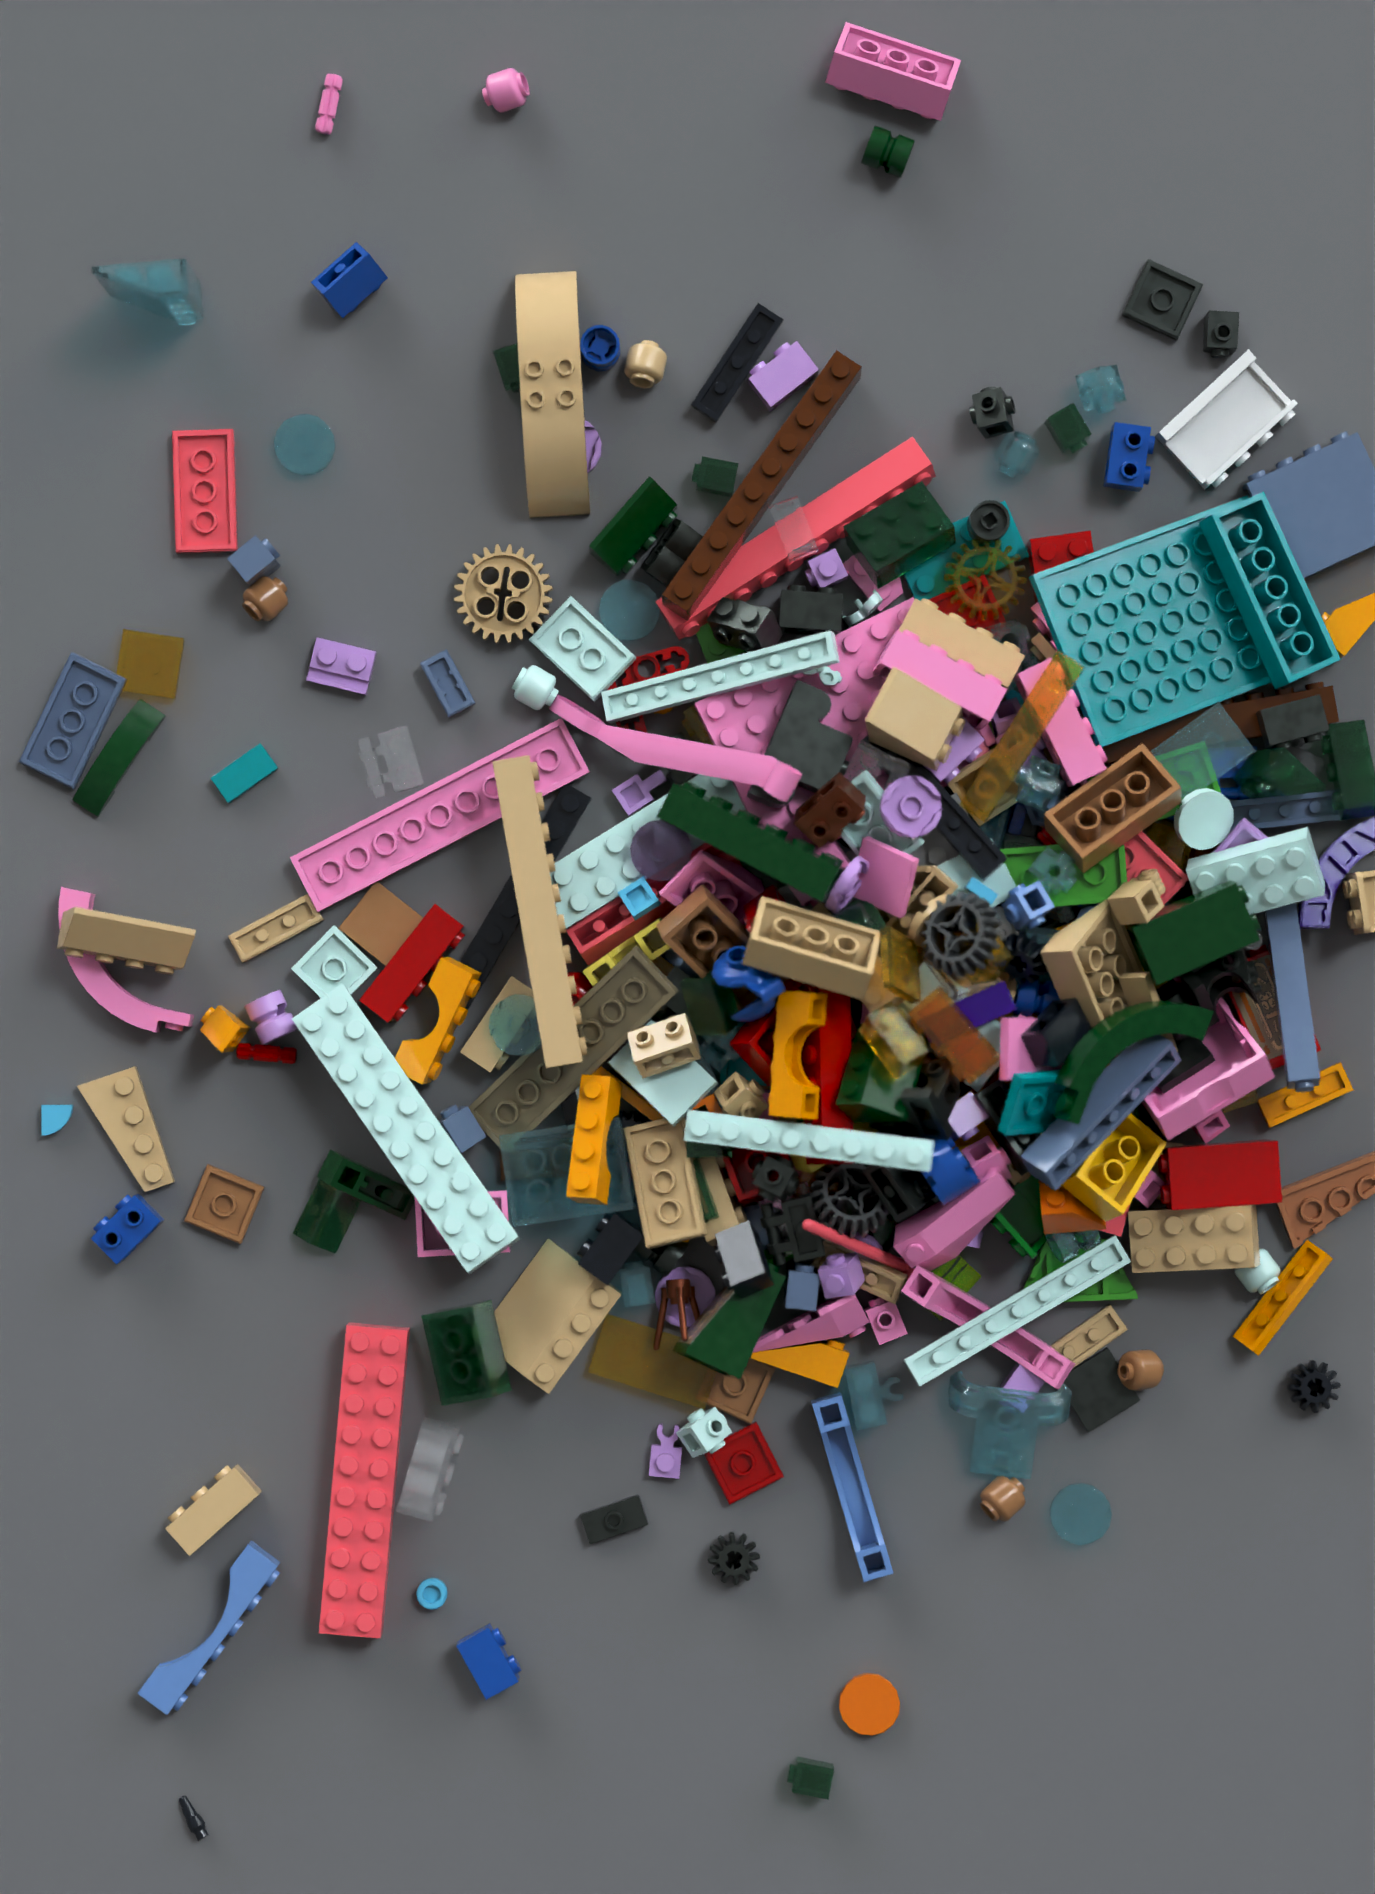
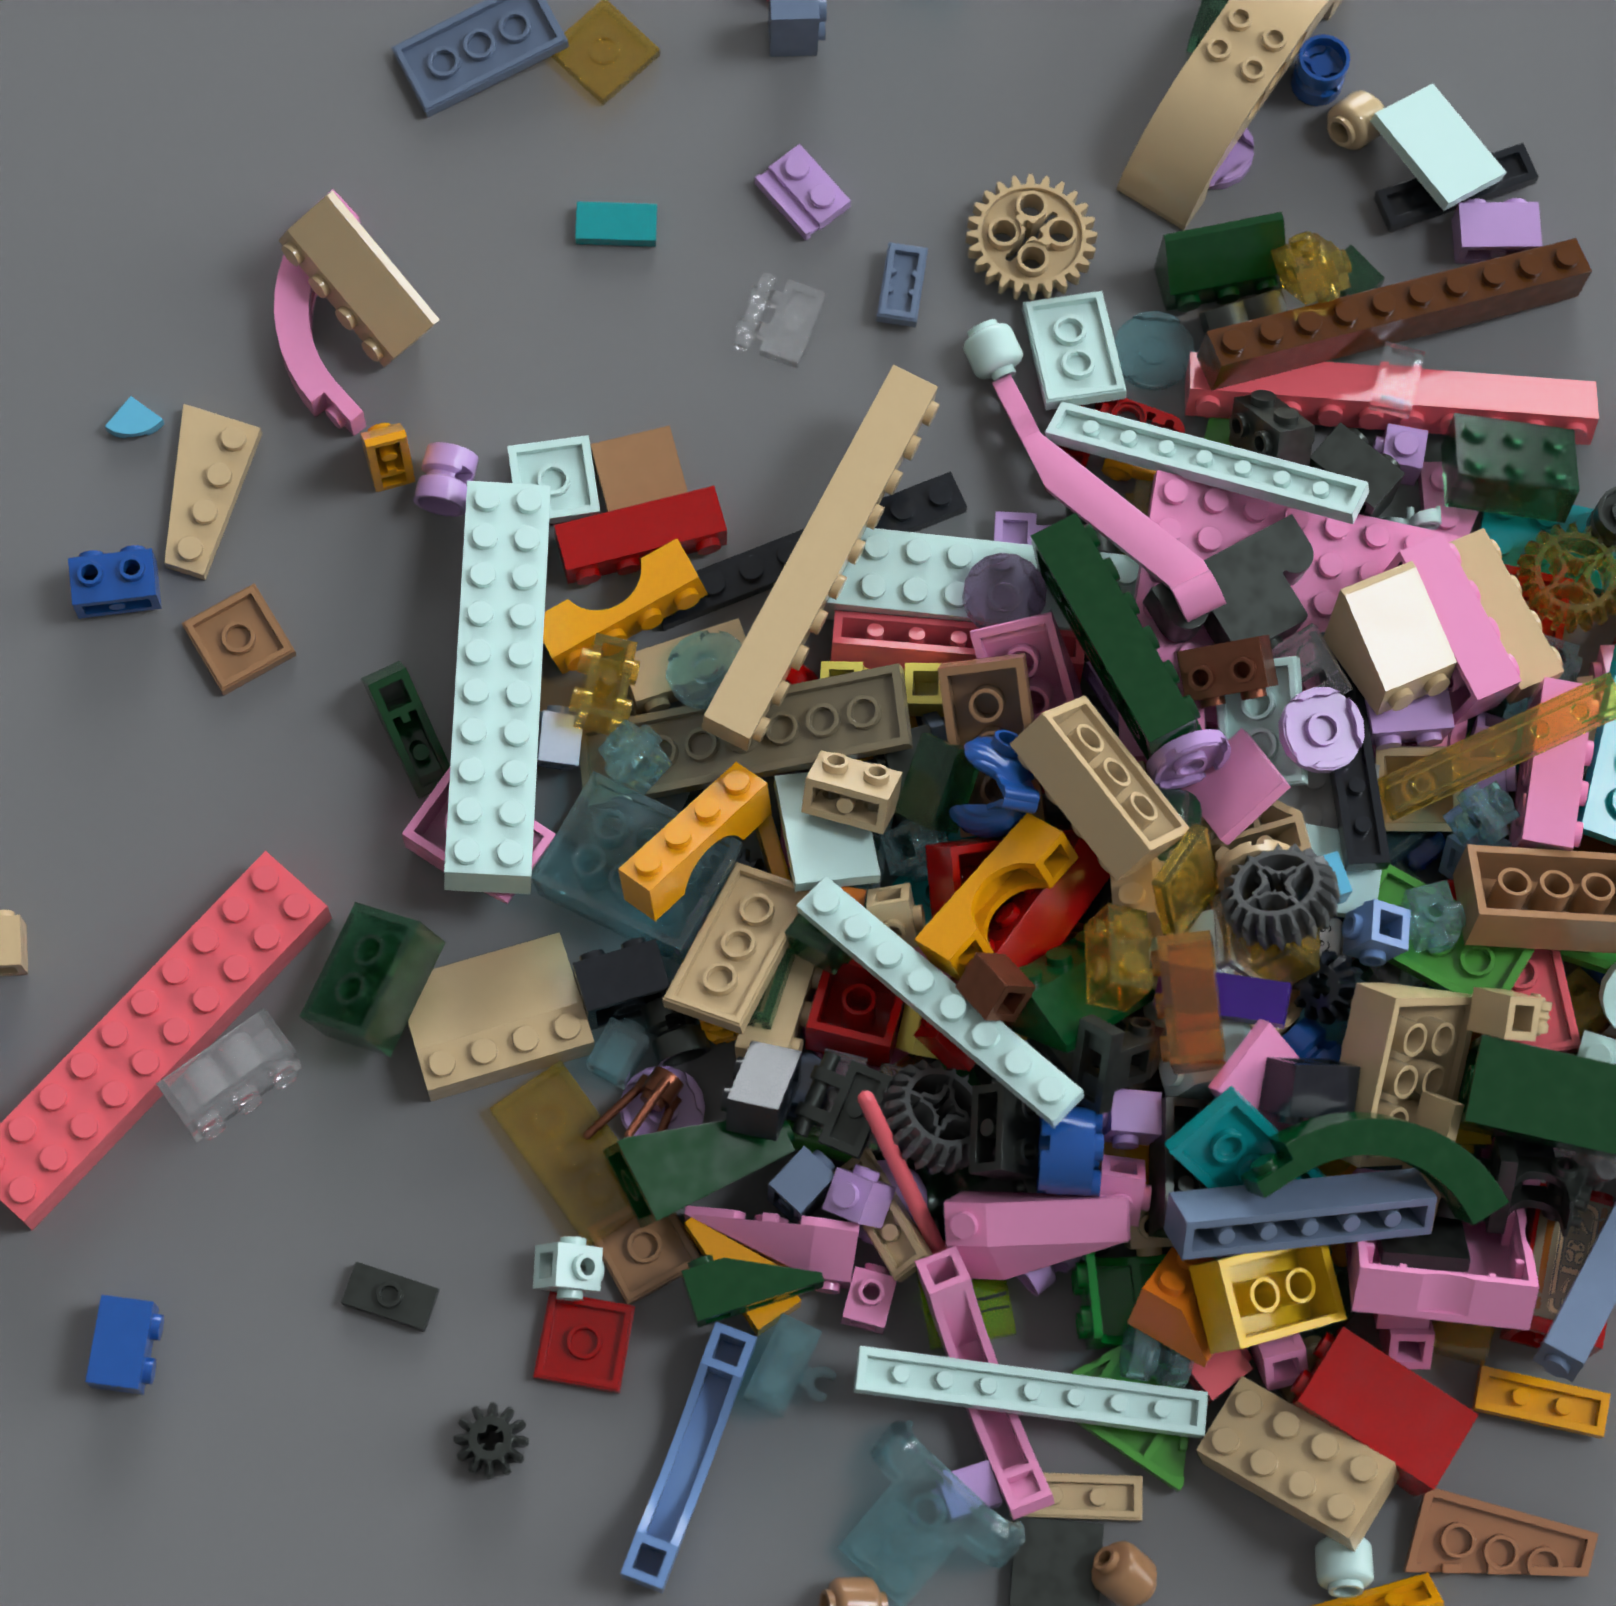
camera: 40 degrees right, 15 degrees down
dark green slope [72,699,166,817] -> none
tan tile [228,894,324,963] -> none
red axle [236,1043,297,1064] -> none
medium nougat head [242,576,288,622] -> none
bright pink plate [290,718,590,912] -> none
clear green panel [293,1179,362,1253] -> none
medium azure tile [416,1577,448,1610] -> none
medium azure plate [618,876,661,921] -> none
lavender plate [649,1423,682,1479] -> none
pearl dark grey brick [752,1155,799,1202] -> none
light aqua piece [802,666,842,686] -> none
none -> clear yellow brick [569,633,640,736]
none -> clear light blue brick [598,719,672,795]
none -> dark green slope [681,1255,824,1328]
none -> copper brick [955,952,1036,1022]
none -> clear yellow brick [1271,231,1352,305]
none -> light aqua tile [1370,84,1506,211]

